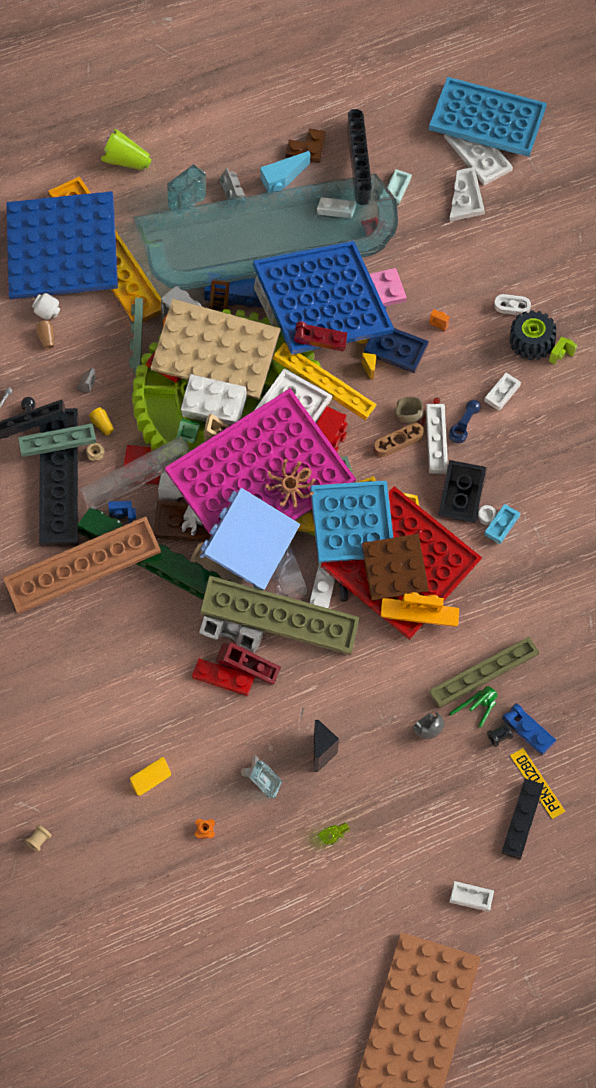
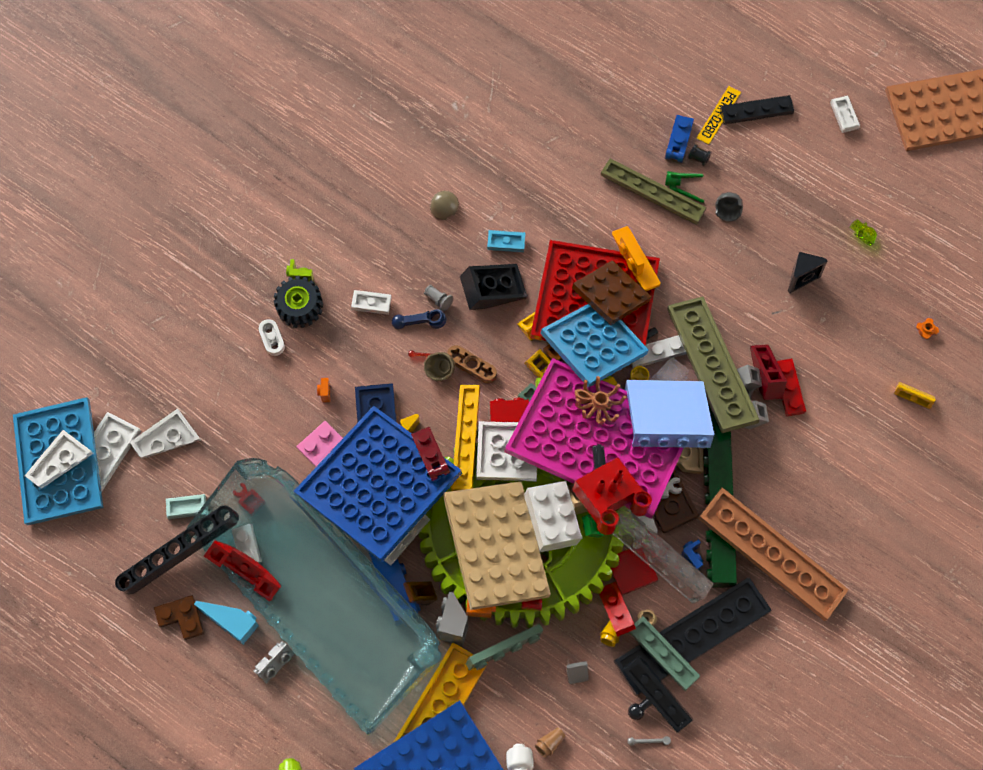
camera: 115 degrees left, 5 degrees up
clear light blue brick [167,164,206,215] -> none
clear light blue piece [241,755,282,799] -> none
white tile [425,404,448,474] -> none
white tile [477,505,497,525] -> none
none -> white wing [25,430,94,489]
none -> red slope [204,540,281,602]
none -> light grey pin [424,285,454,312]
none -> dark tan hair [430,190,459,220]
none -> red piece [572,444,652,535]
none -> red plate [599,581,636,637]
none -> yellow wheel [629,366,650,380]

